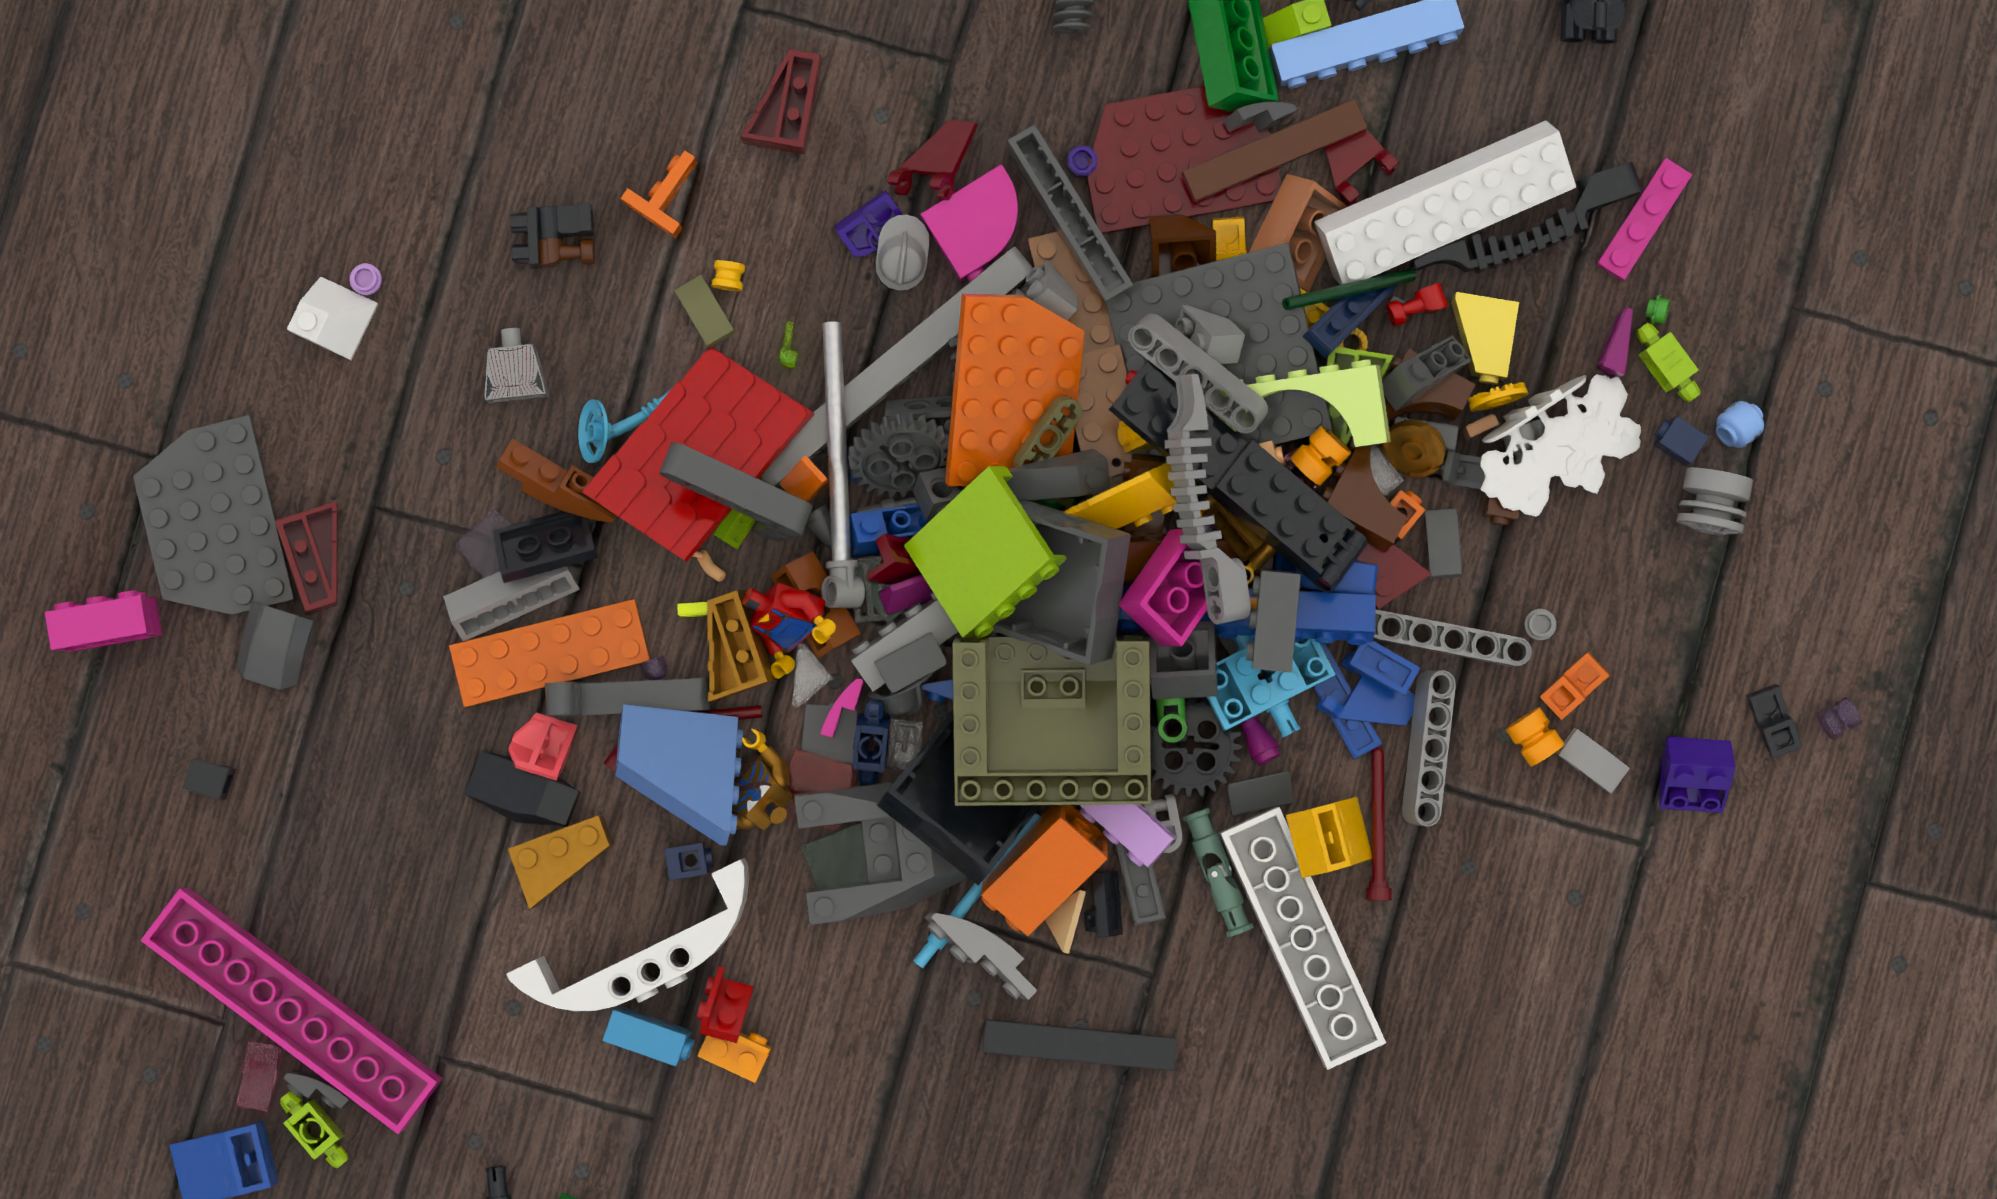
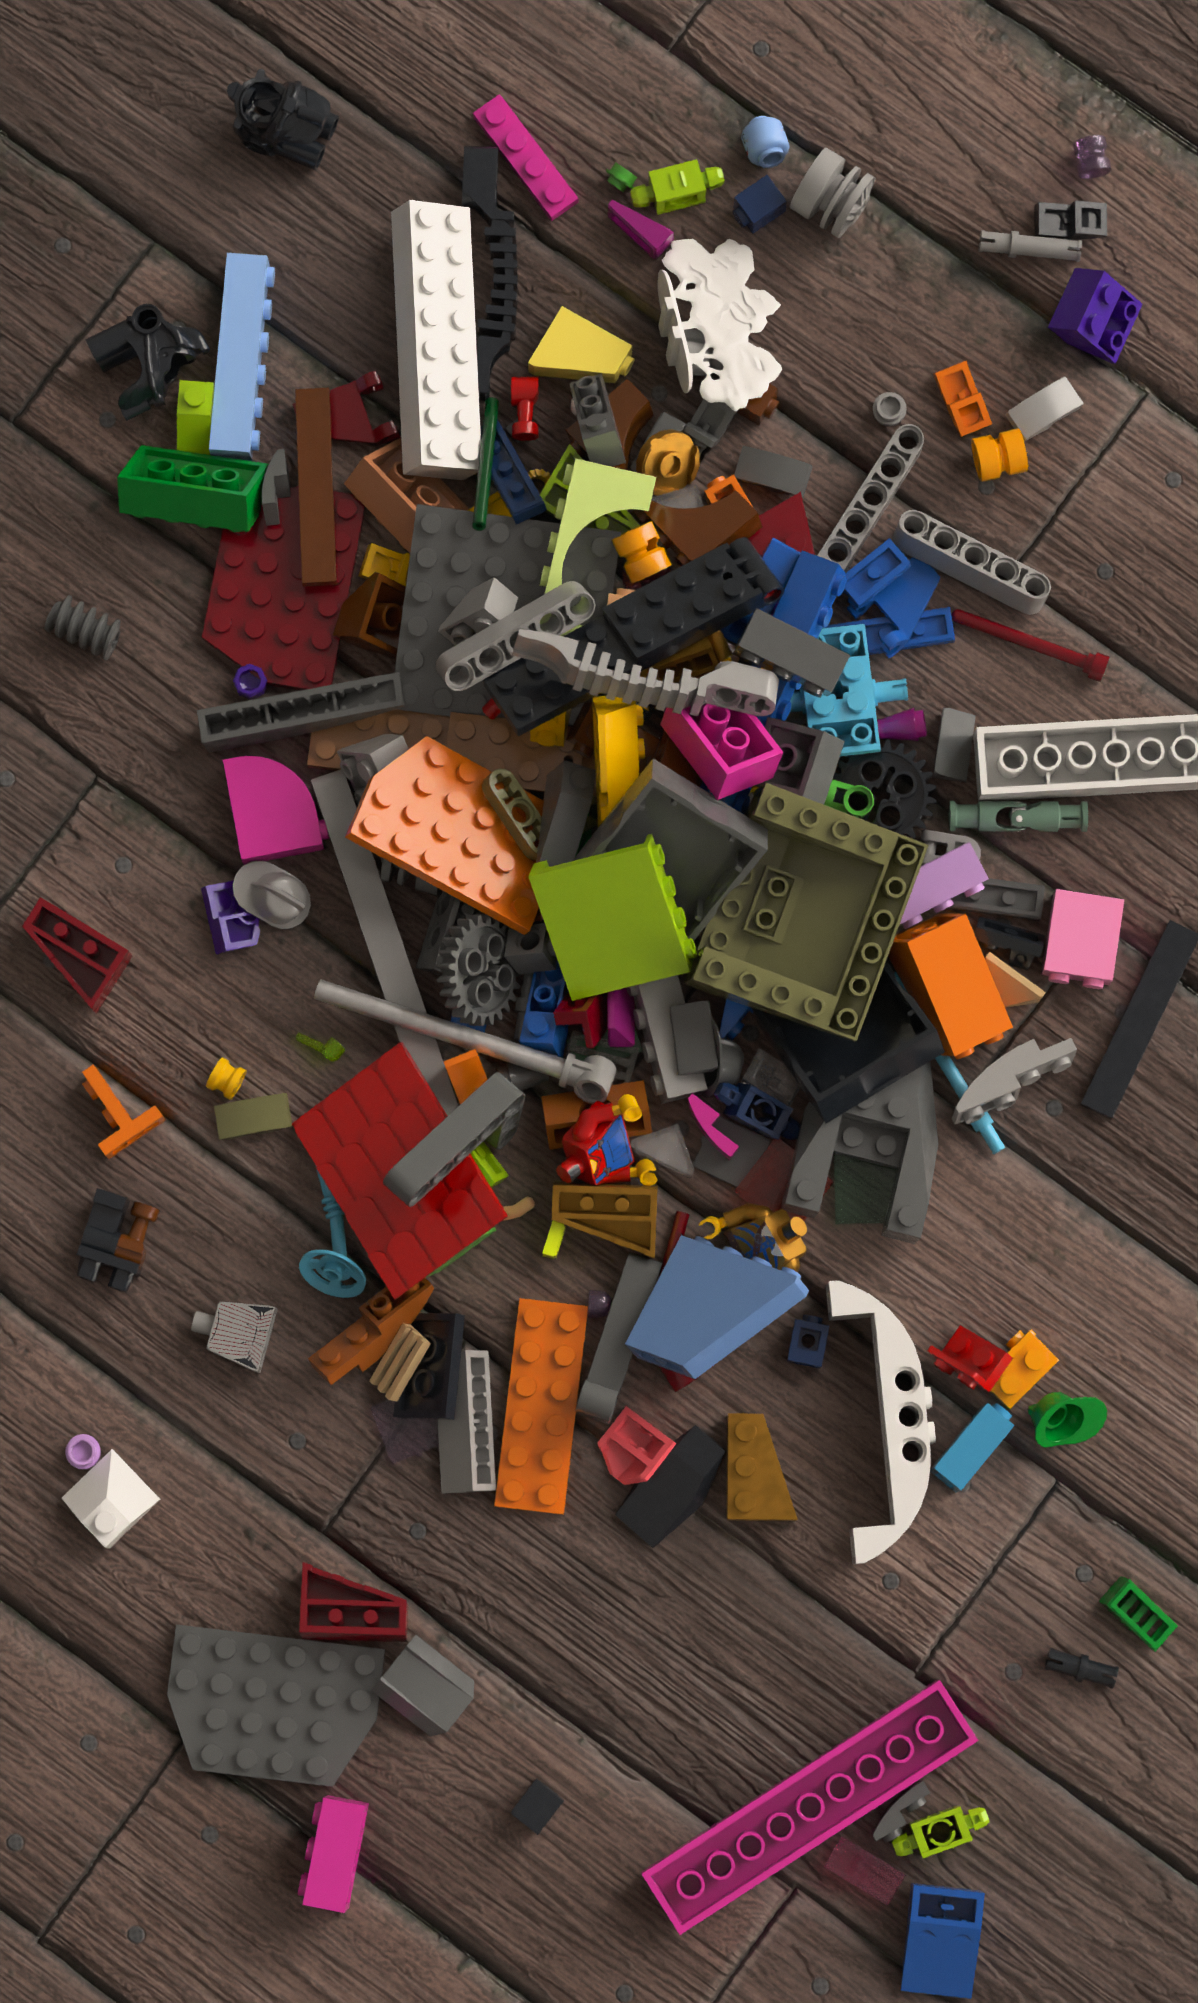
camera: 65 degrees left, 5 degrees down
dark red flag [887,120,978,200] -> none
yellow slope [1286,796,1372,878] -> none
medium nougat tile [1462,414,1499,441] -> none
yellow wheel [1468,382,1528,412] -> none
none -> tan tile [369,1323,431,1402]
none -> light grey pin [978,230,1082,262]
none -> green piece [1028,1392,1107,1447]
none -> bright pink brick [1041,889,1124,989]

